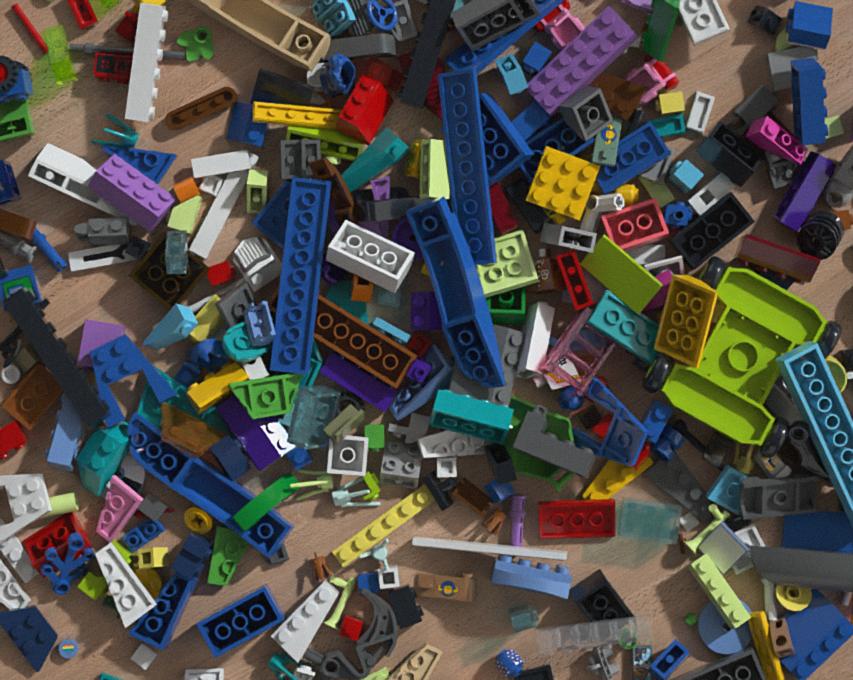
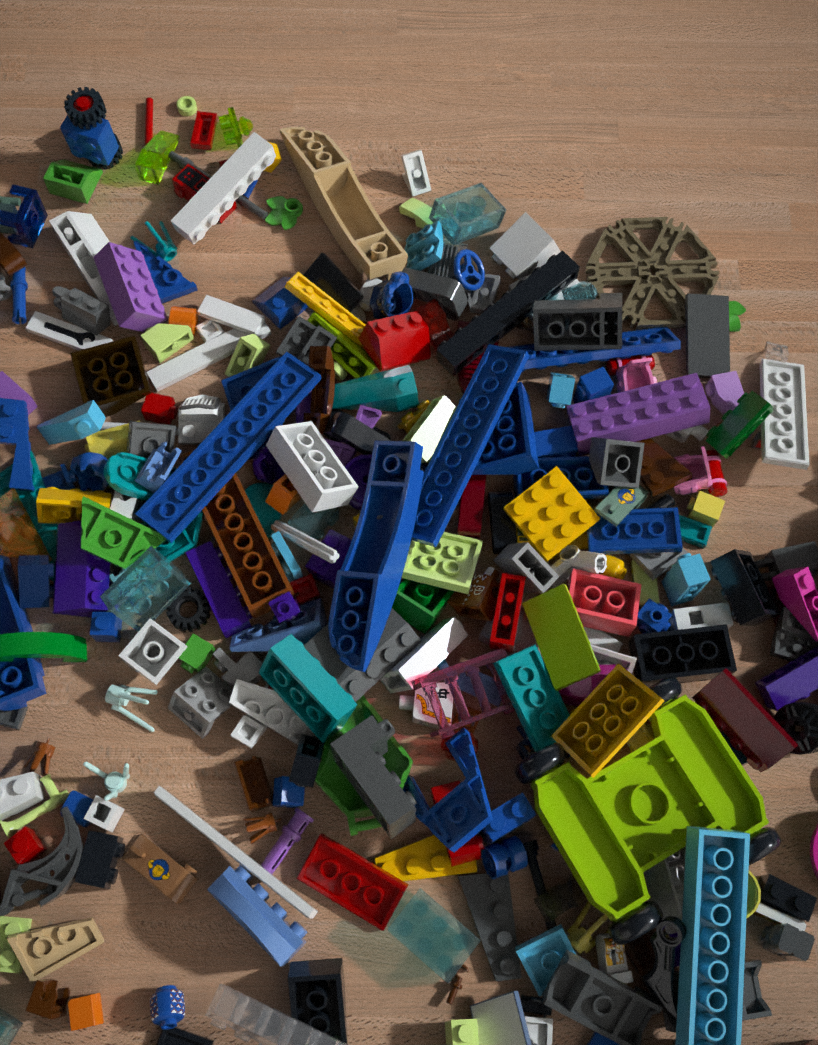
camera: 30 degrees right, 20 degrees down
black plate [125,235,151,260] -> none
reddish brown plate [165,87,237,130] -> none
clear light blue slope [165,230,188,274] -> none
yellowish green plant [289,469,333,500] -> none
olive panel [323,404,364,445] -> none
light yellow plate [332,484,435,567] -> none
lime bracket [362,471,381,502] -> none
black tile [422,471,456,511] -> none
clear light blue brick [508,603,539,633] -> none
blue brick [558,385,584,411] -> none
dark brown tile [577,404,602,430] -> none
white sticker [679,512,699,532] -> none
yellowish green piece [683,504,731,555] -> none
white tile [685,91,715,134] -> none
none -> white axle [271,520,339,563]

